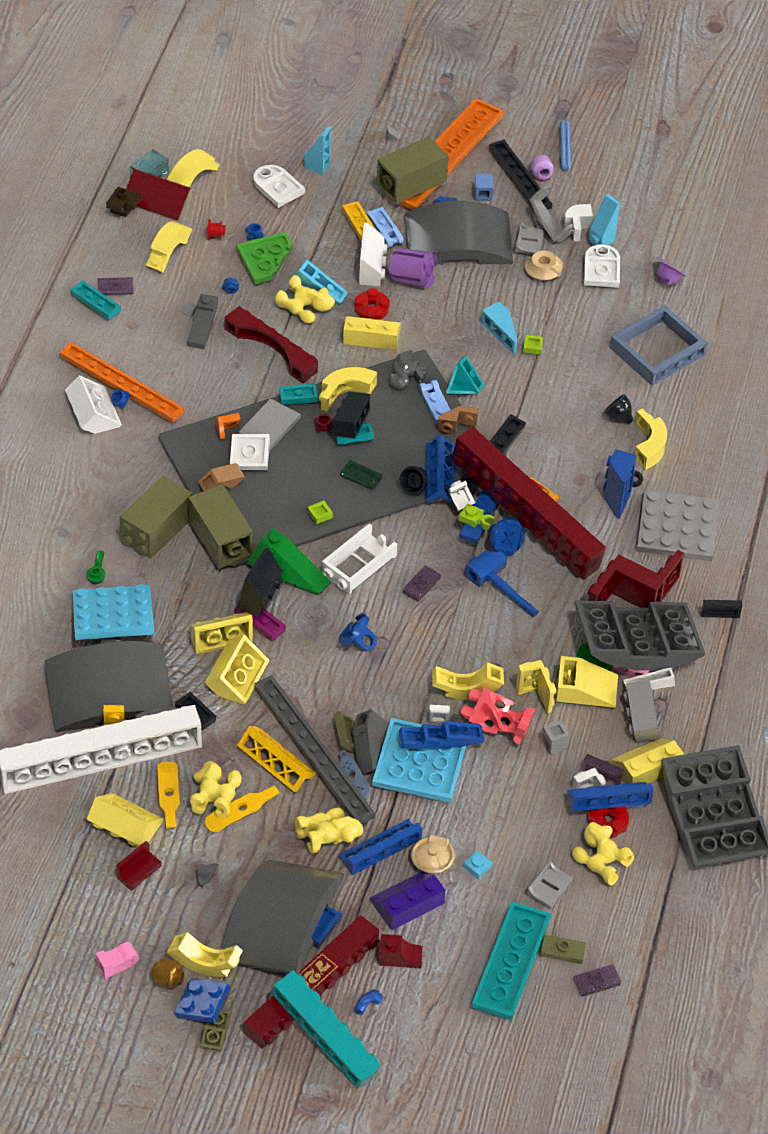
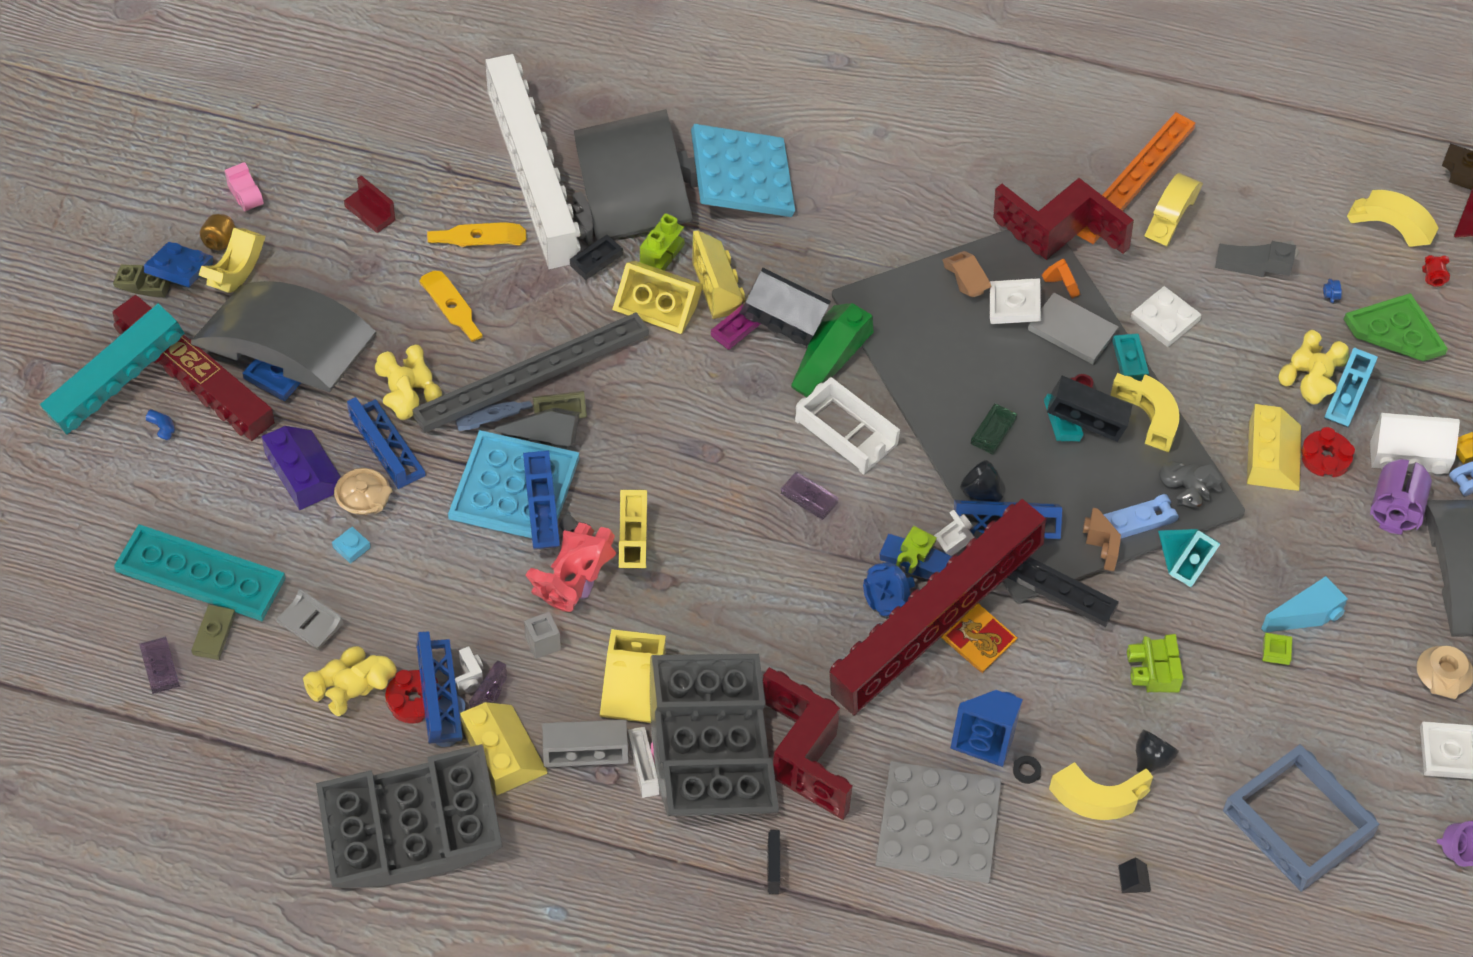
camera: 90 degrees right, 5 degrees up
white slope [65,375,122,434] -> none
teal plate [70,280,121,321] -> none
green plate [86,550,105,584] -> none
light yellow slope [87,793,164,847] -> none
clear purple plate [98,277,134,295] -> none
yellow plate [103,705,125,725] -> none
blue plate [111,389,130,408] -> none
olive brick [119,475,193,559] -> none
olive brick [188,484,253,569] -> none
light yellow animal [190,761,242,818] -> none
dark grey piece [196,863,219,887] -> none
dark red arch [224,306,318,384] -> none
yellow fence [237,726,316,792] -> none
blue plate [245,223,264,239] -> none
lime plate [307,500,333,525] -> none
blue tile [338,613,377,651] -> none
dark red arch [379,934,423,968] -> none
white tile [429,705,450,723] -> none
blue piece [464,551,539,617] -> none
light yellow bracket [516,660,556,714] -> none
none -> lime hips [640,214,685,271]
none -> dark red bracket [993,178,1134,260]
none -> black slope [1118,857,1151,893]
none -> lime hips [1127,634,1184,692]
none -> white plate [1130,286,1202,347]
none -> light yellow arch [1145,173,1203,247]

